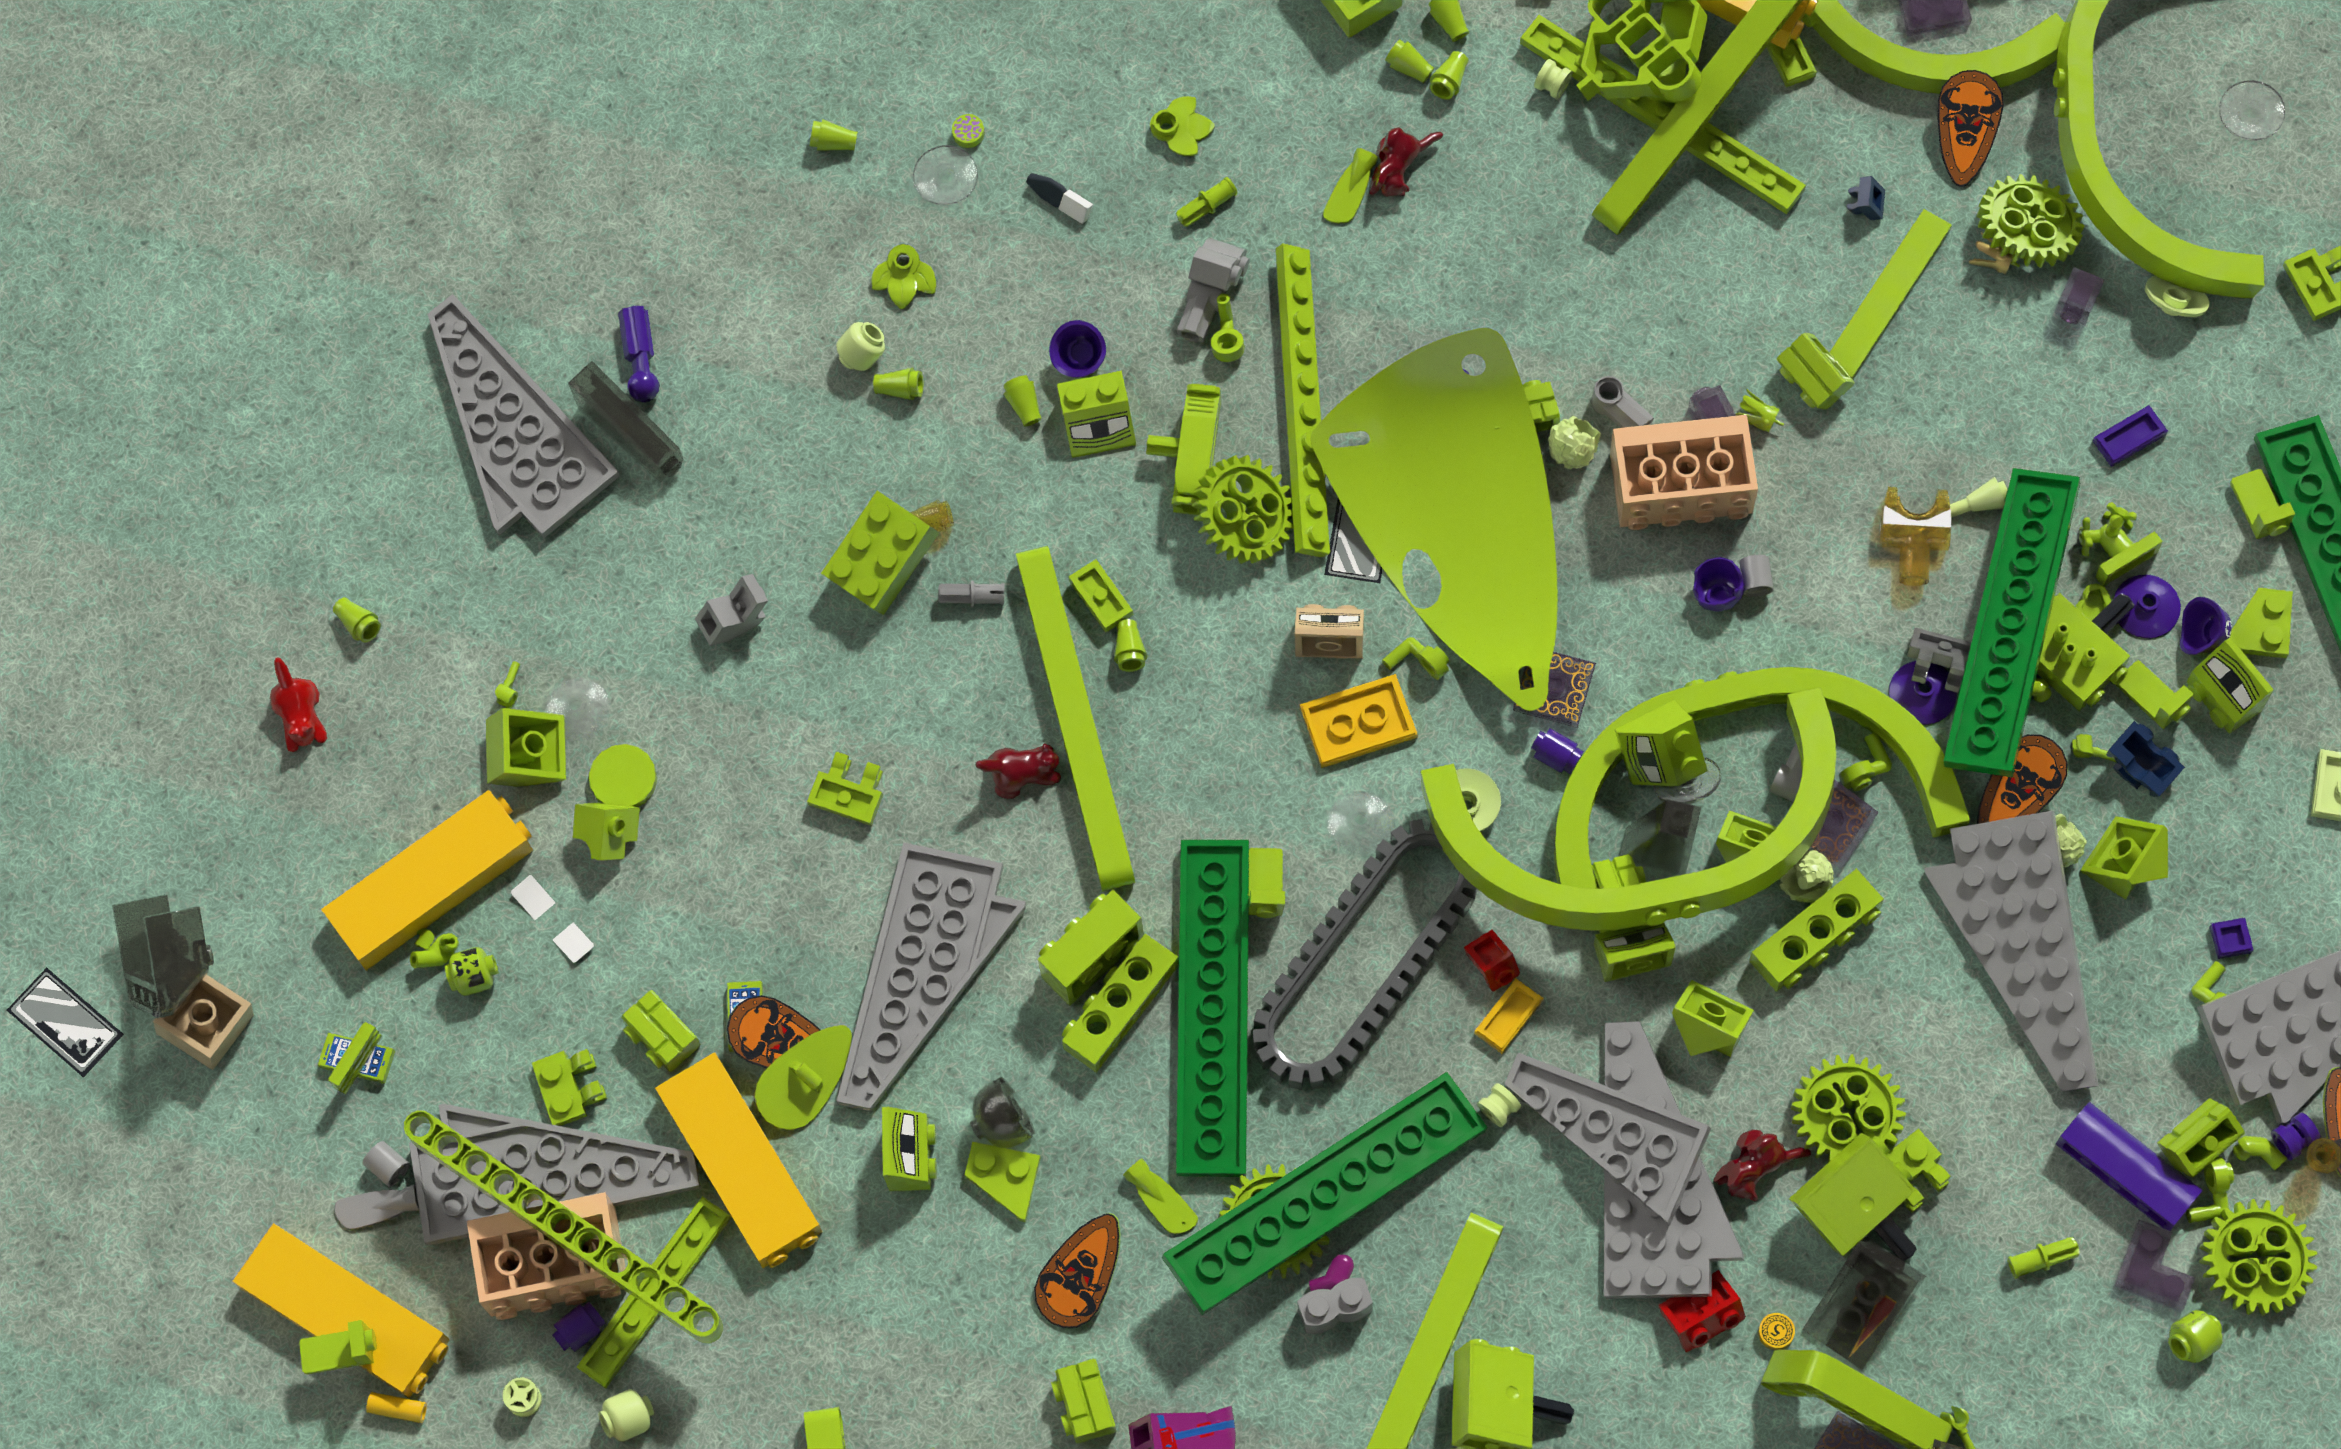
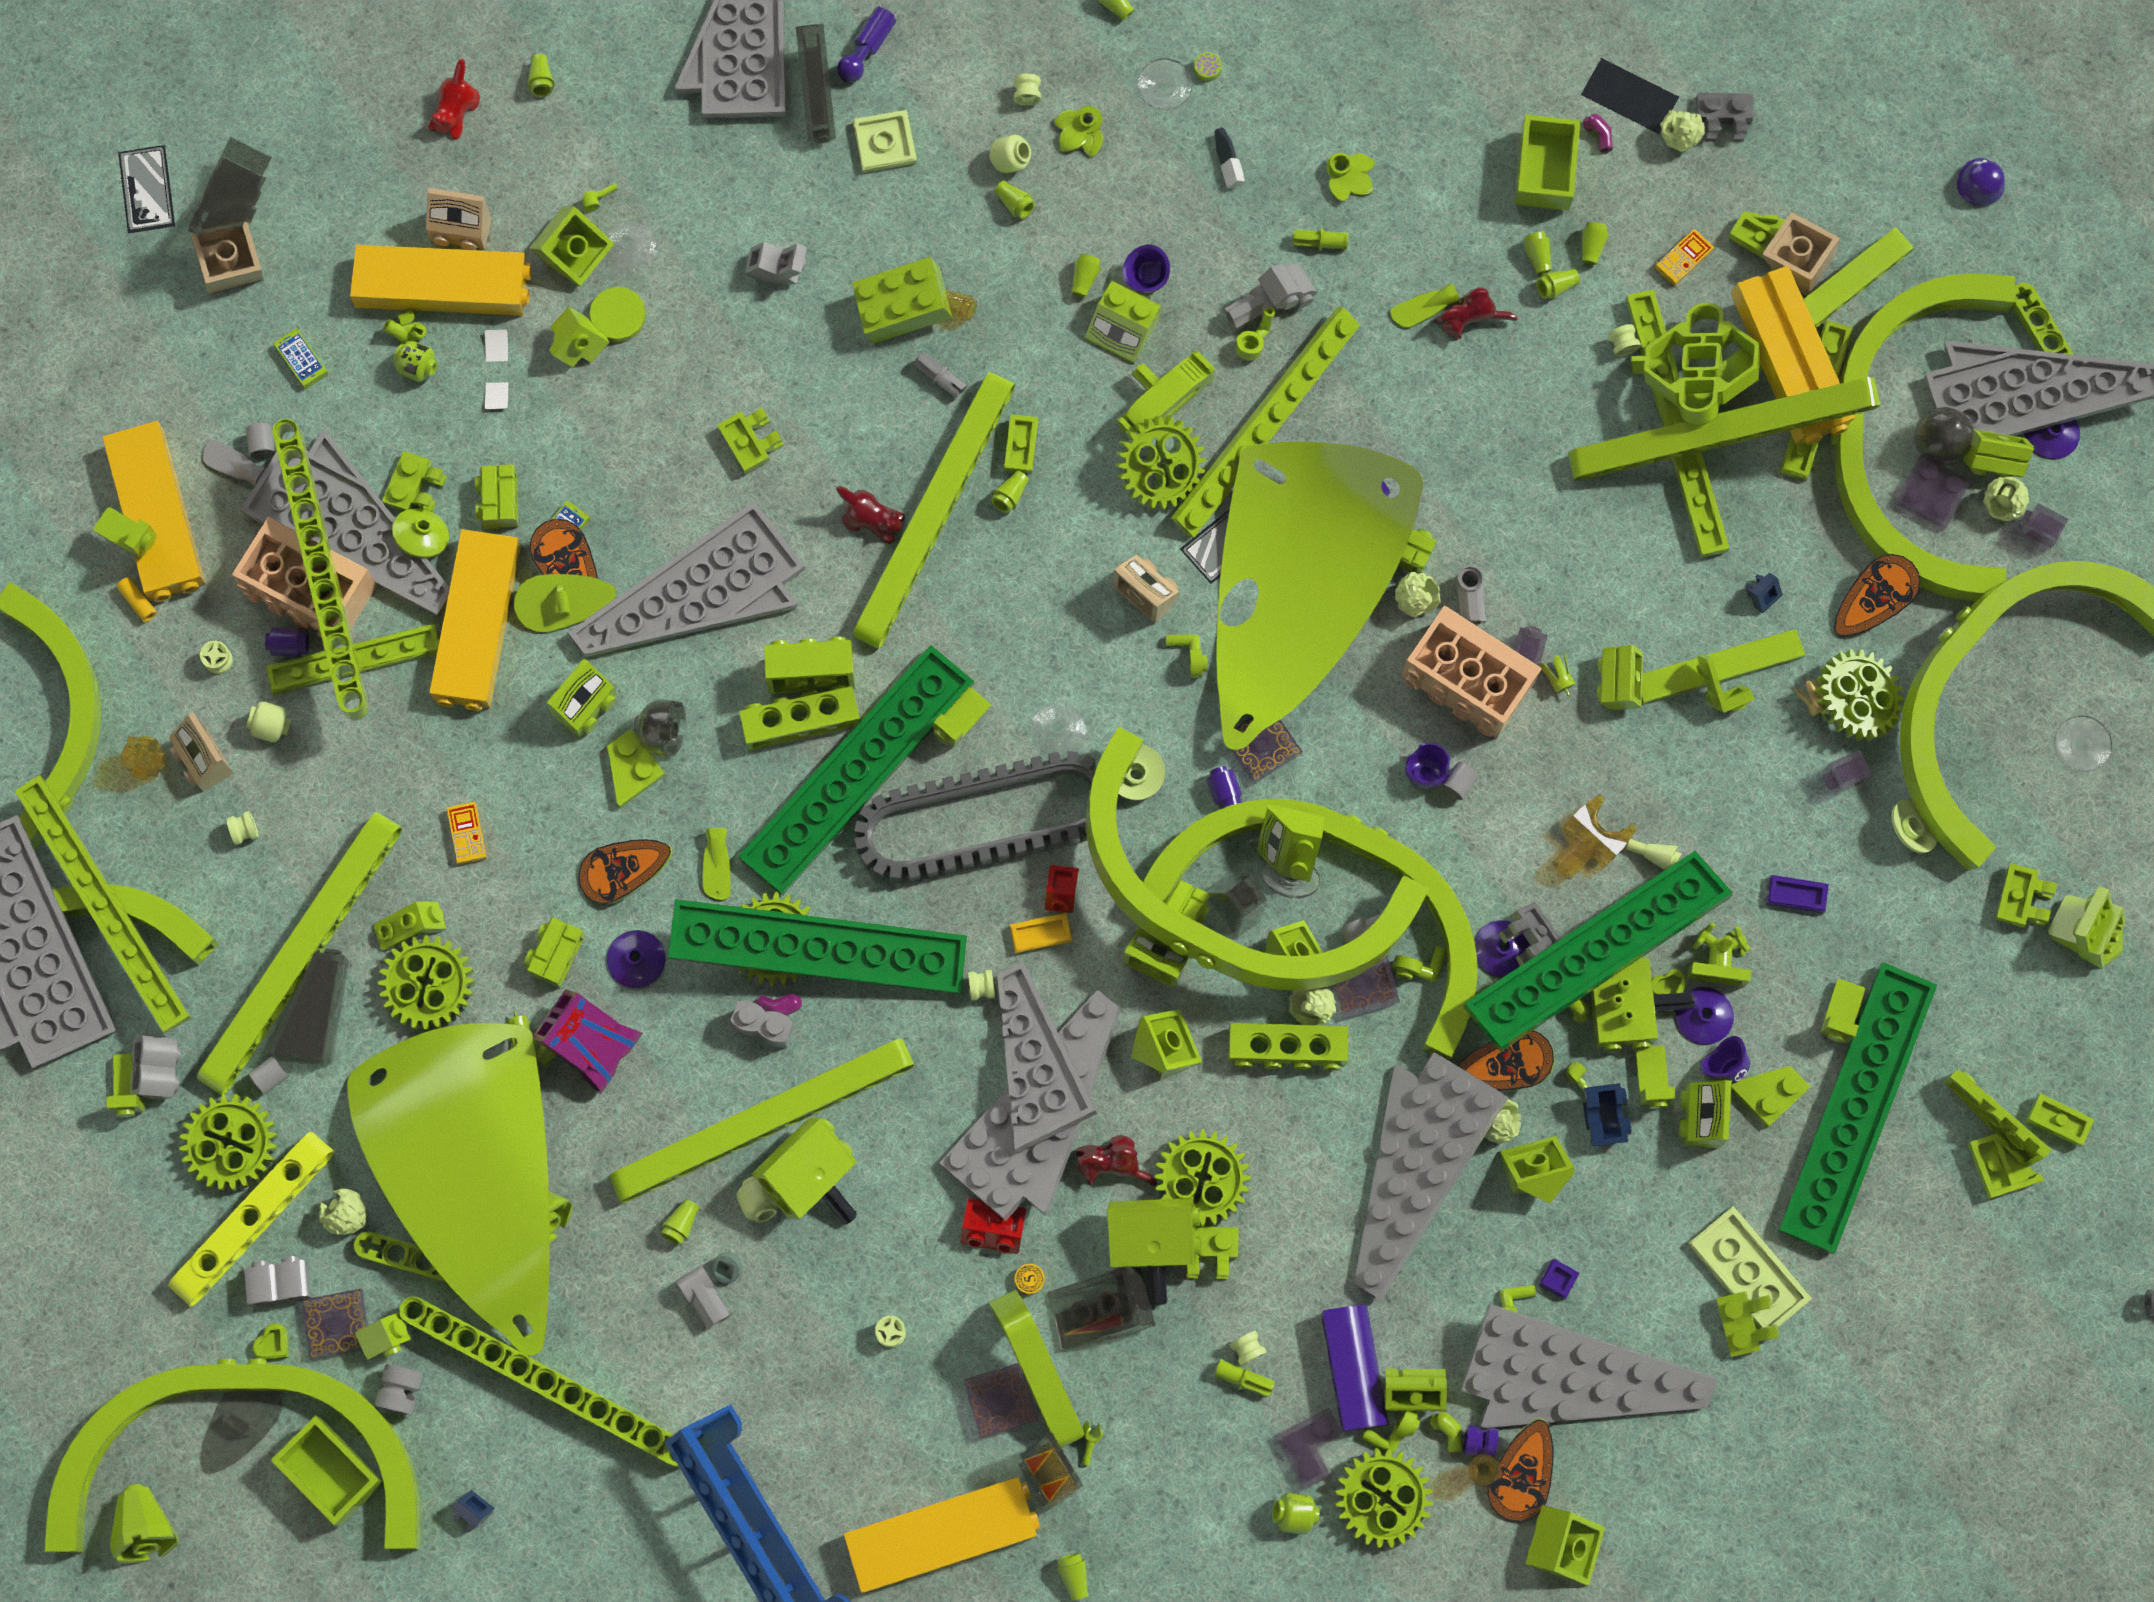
camera: 30 degrees right, 5 degrees up
lime tile [328,1022,382,1095] -> none
yellow tile [1300,674,1418,768] -> none
none -> lime dish [392,508,449,558]
none -> tan slope [426,188,492,250]
none -> yellow tile [447,802,487,865]
none -> dark purple dish [607,930,666,988]
none -> yellowish green tile [852,110,917,173]
none -> yellowish green wheel [1013,74,1041,105]
none -> yellowish green wheel [1229,1331,1267,1366]
none -> lime bracket [1697,654,1755,713]

